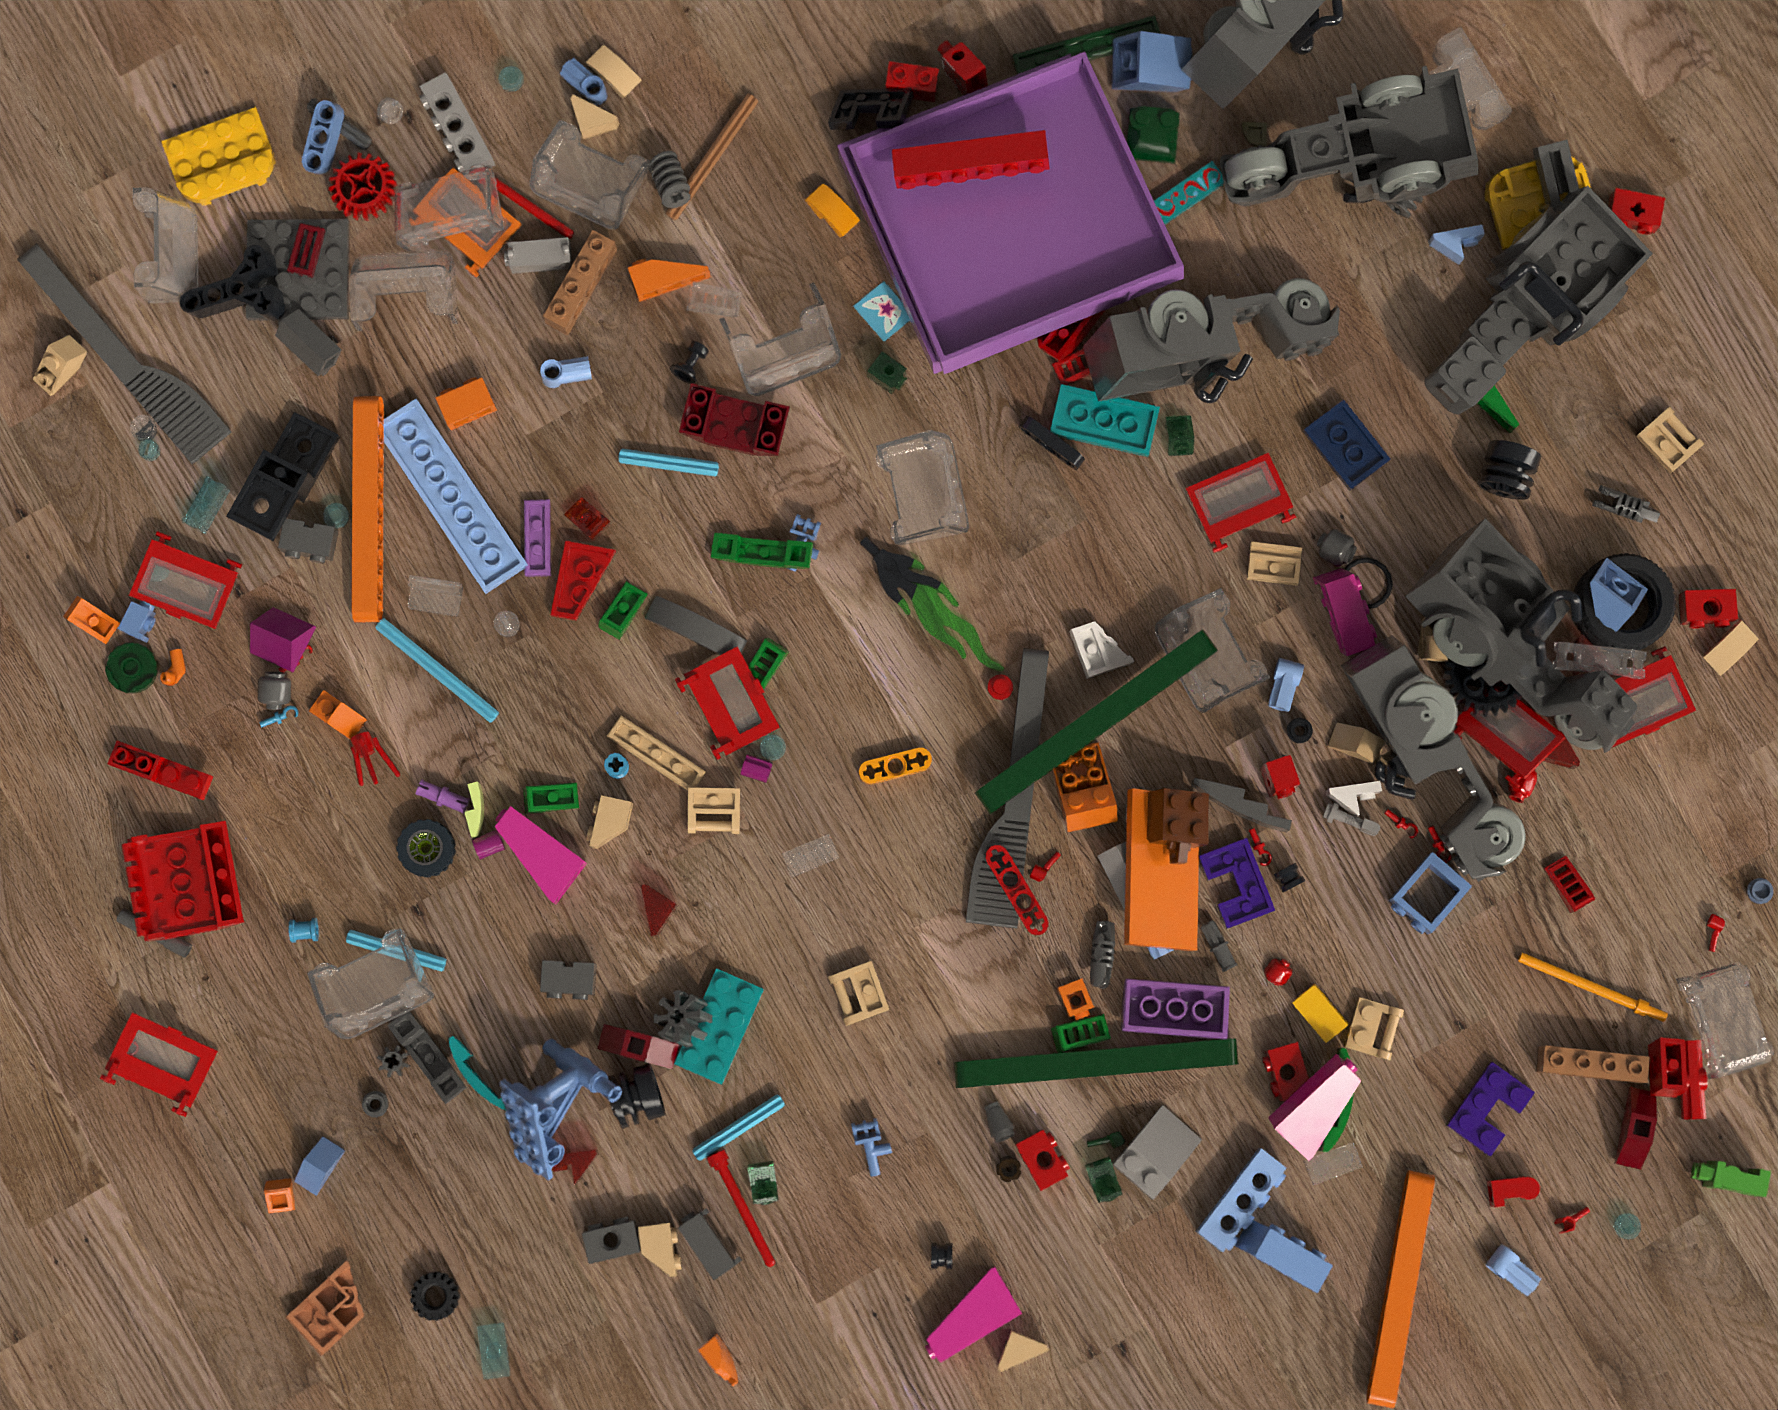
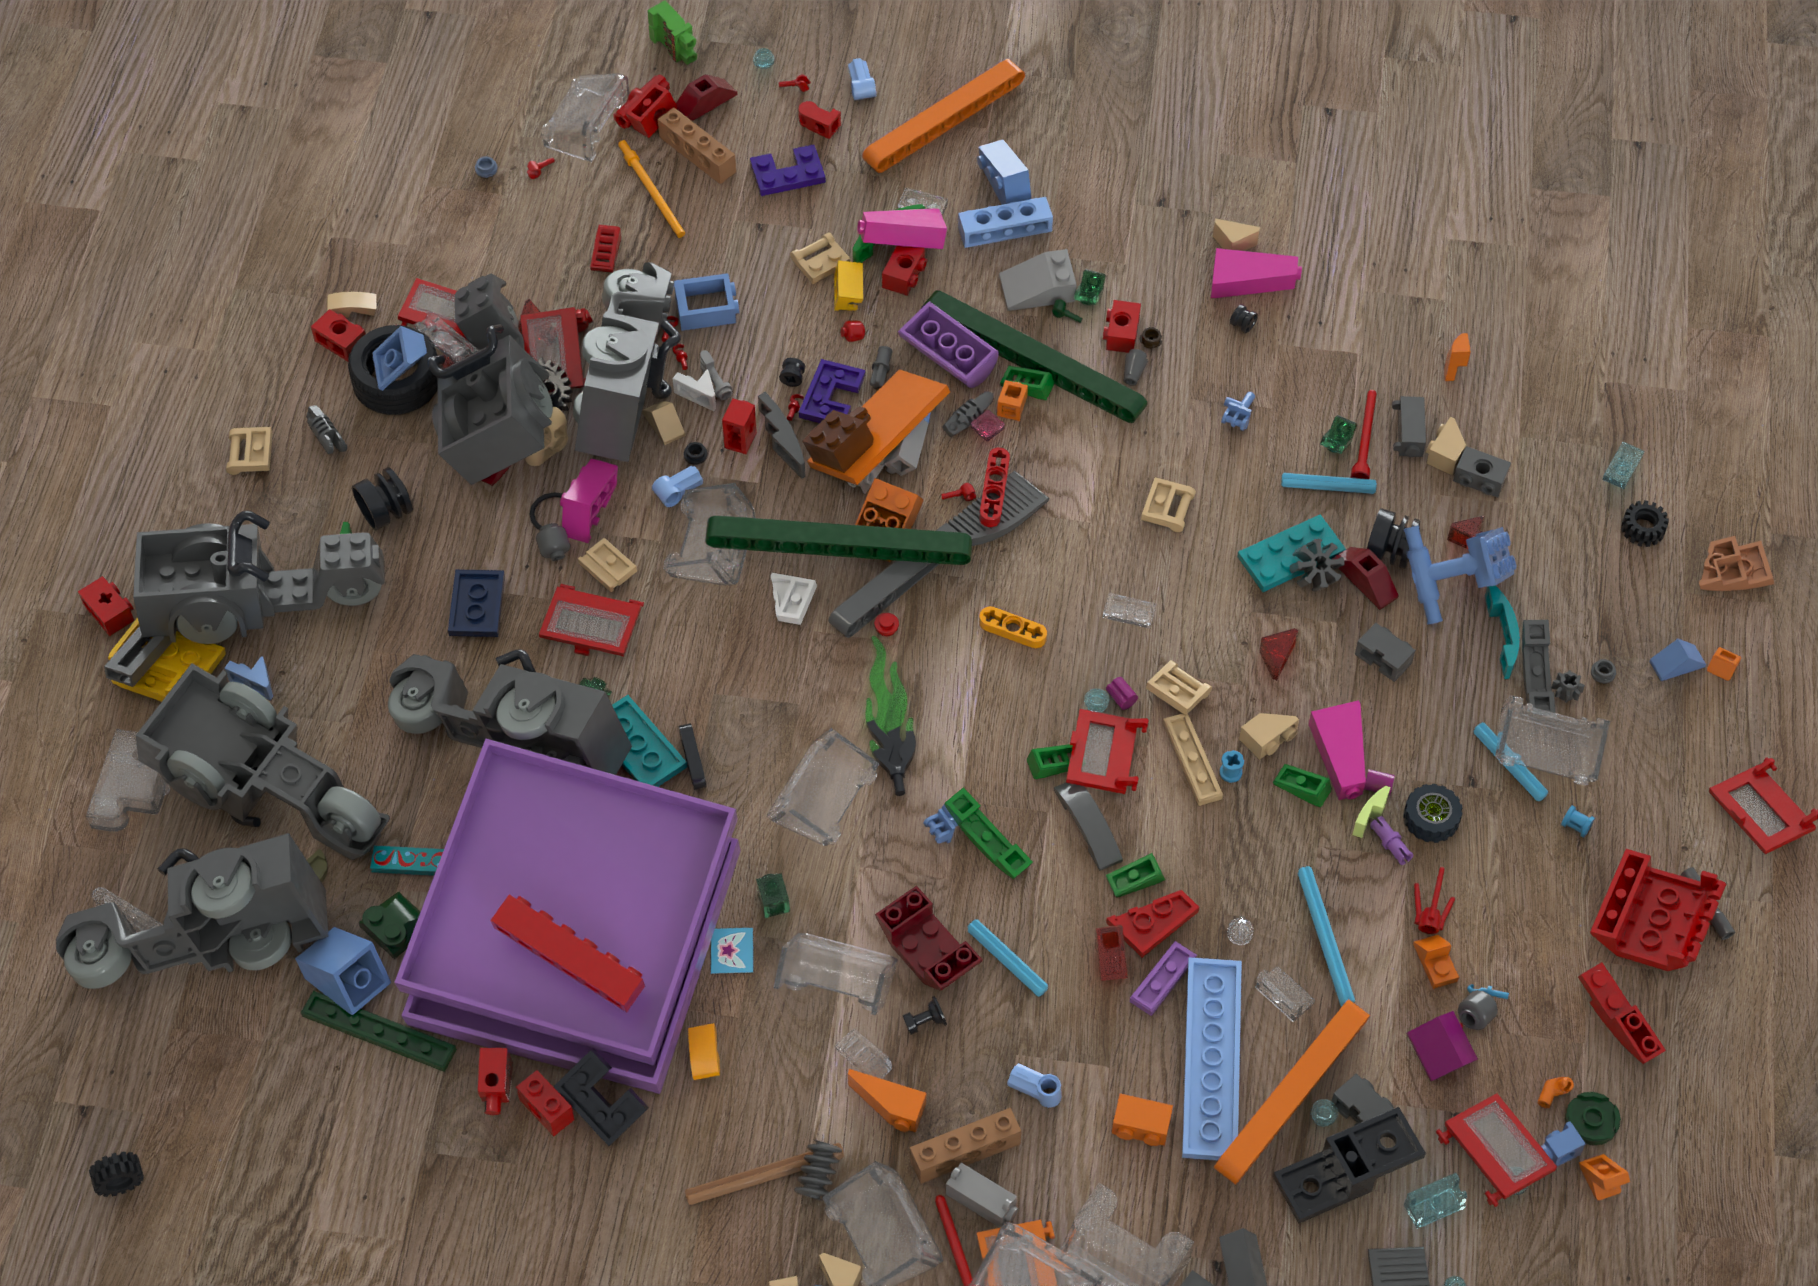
camera: 140 degrees left, 25 degrees down
none -> clear pink plate [971,410,1005,442]

